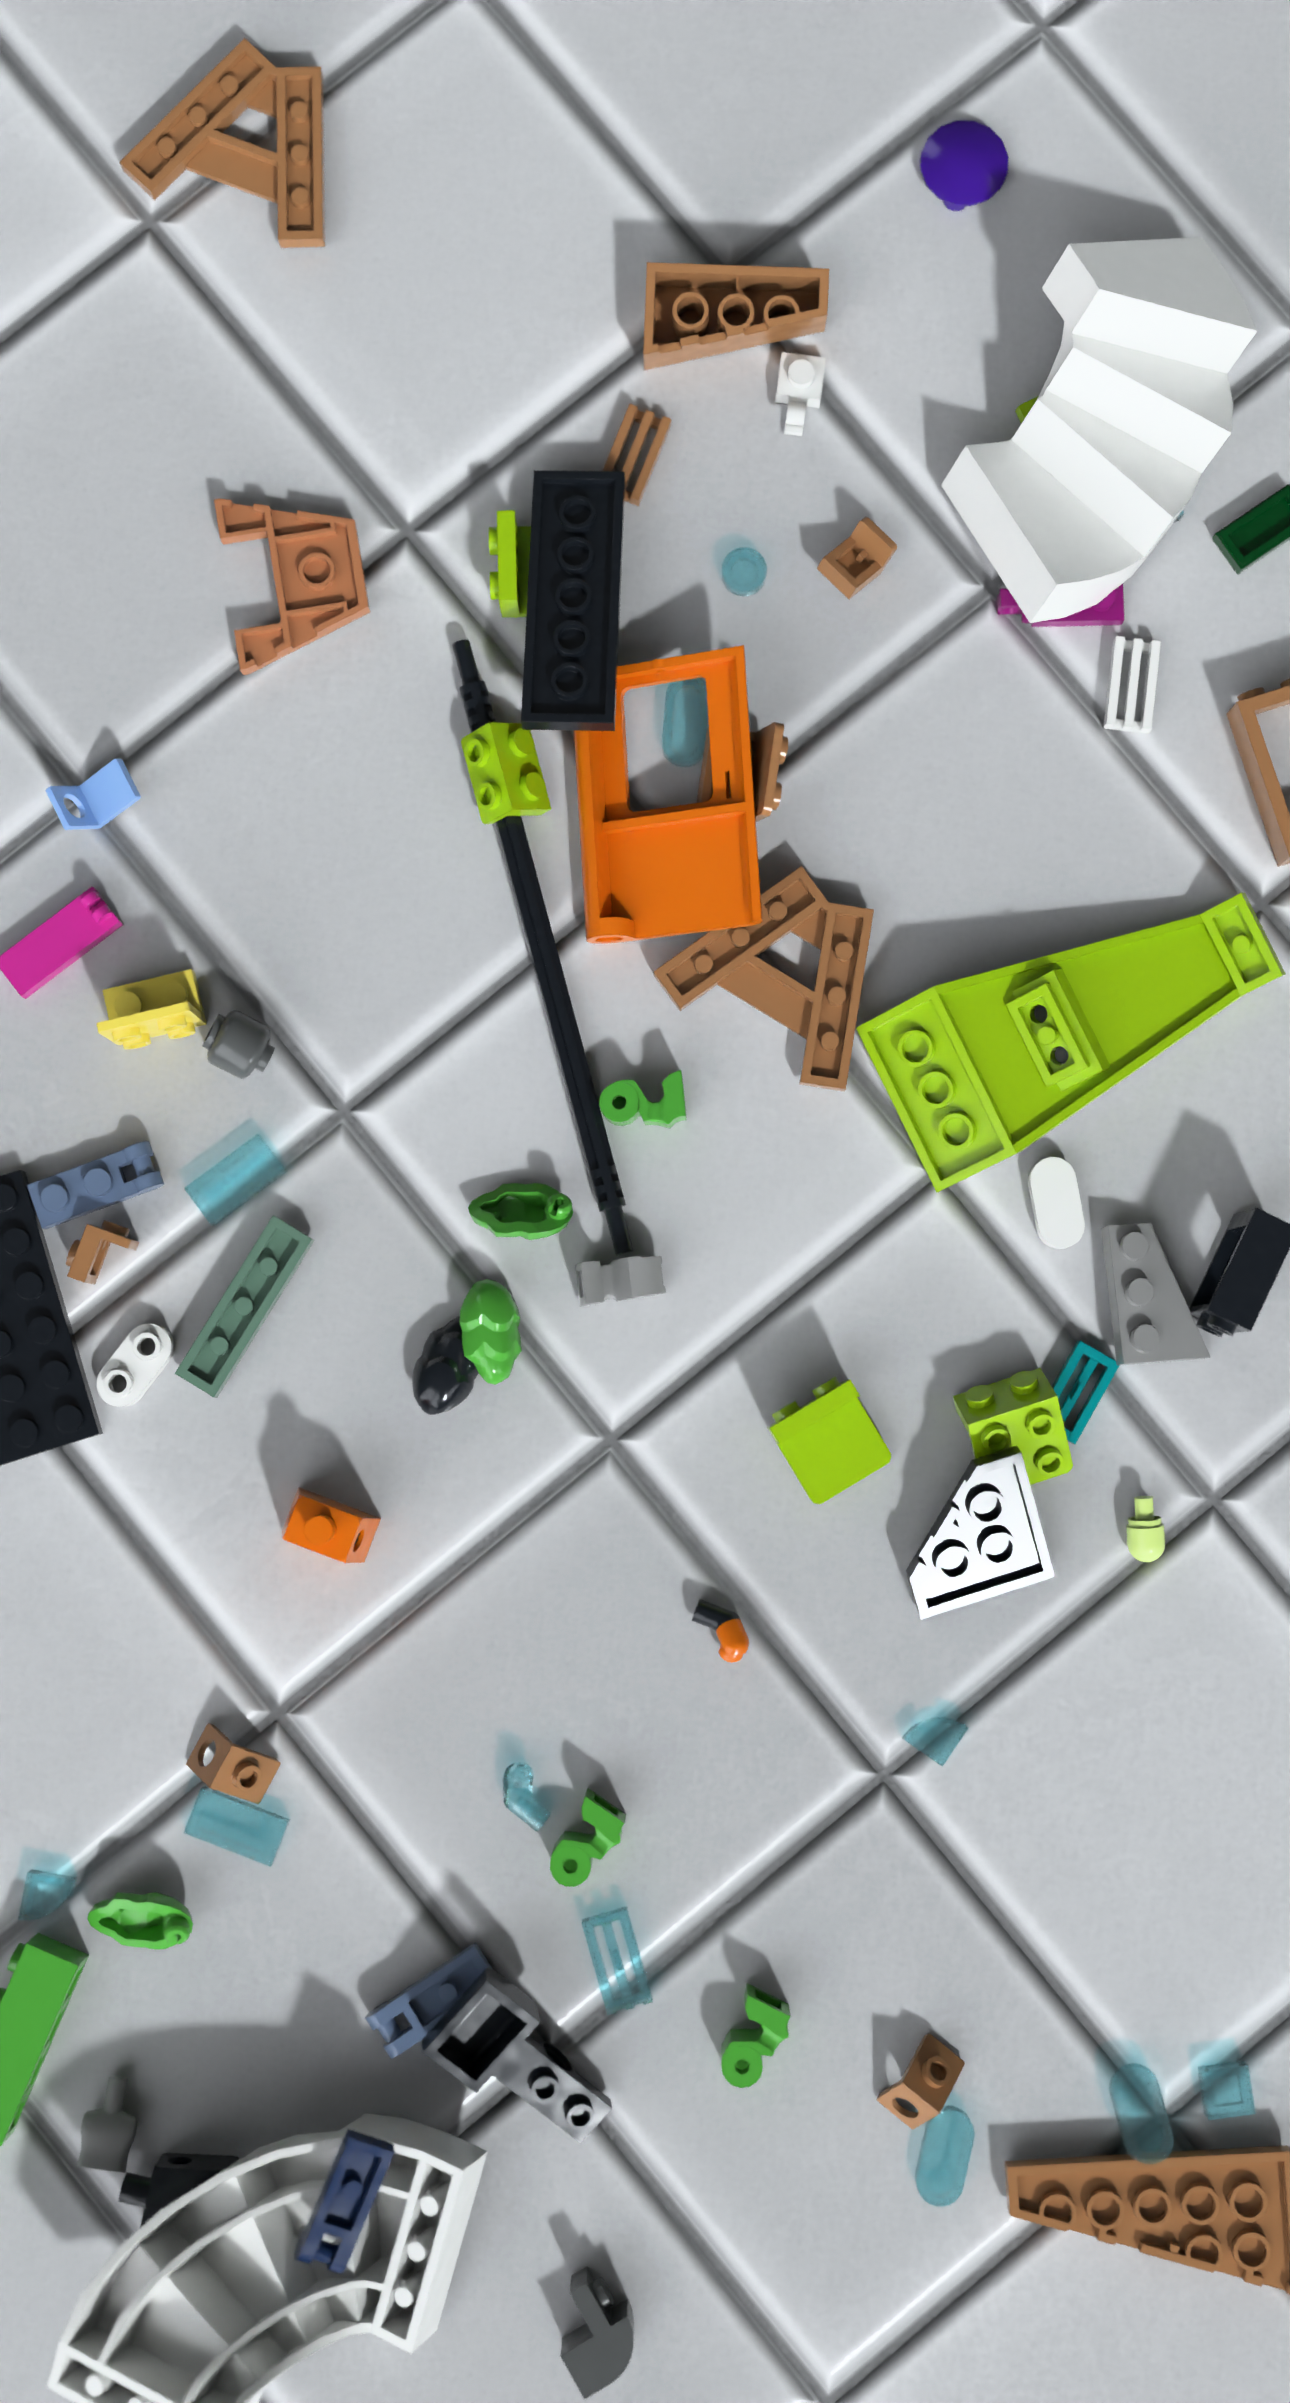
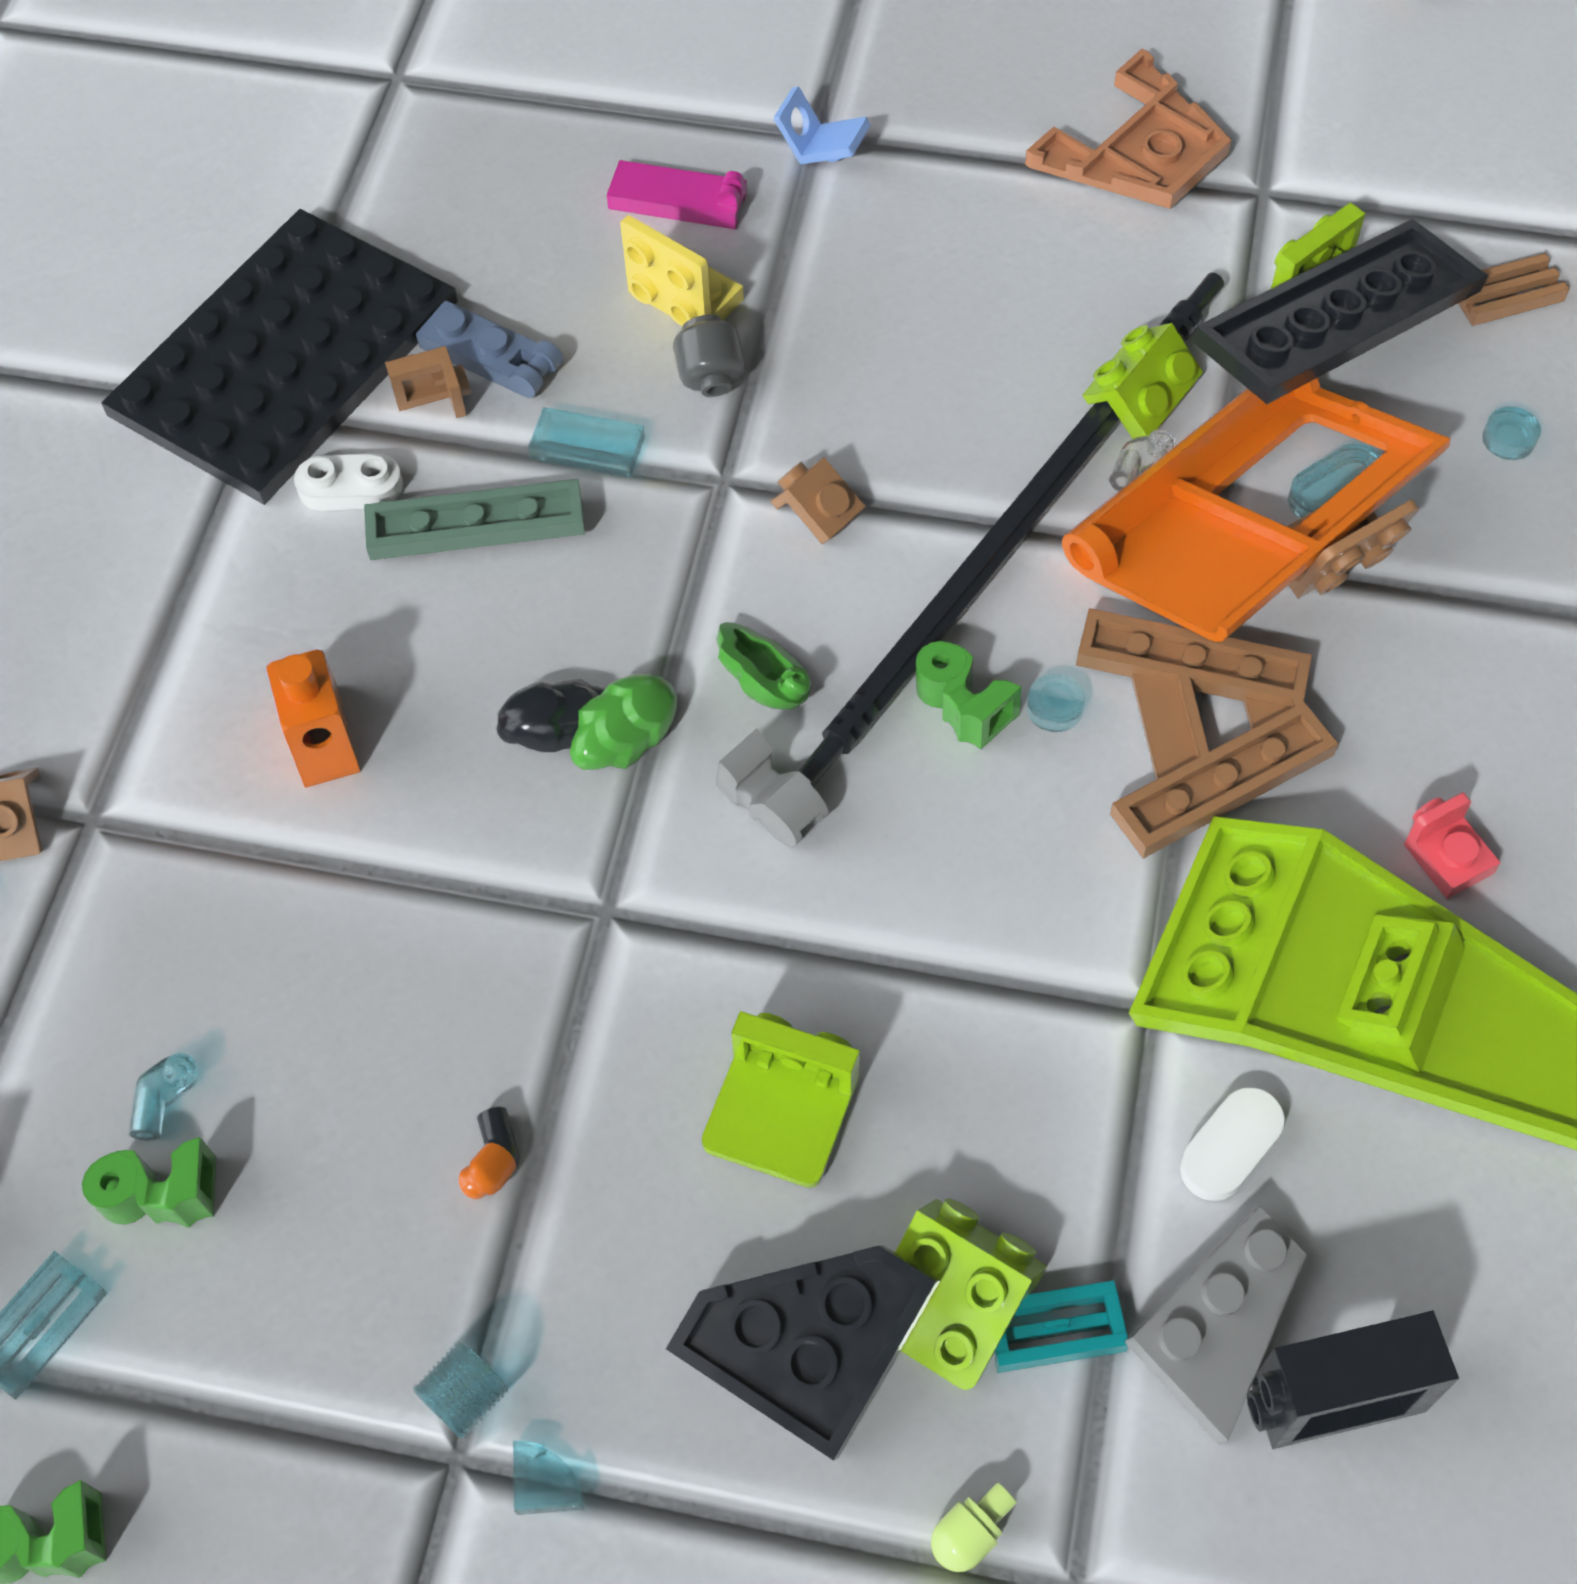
camera: 50 degrees right, 25 degrees down
none -> clear light blue piece [413,1341,509,1439]
none -> medium nougat bracket [770,457,866,544]
none -> clear light blue tile [1027,674,1085,732]
none -> clear arm [1109,429,1176,492]
none -> coral bracket [1404,792,1501,899]

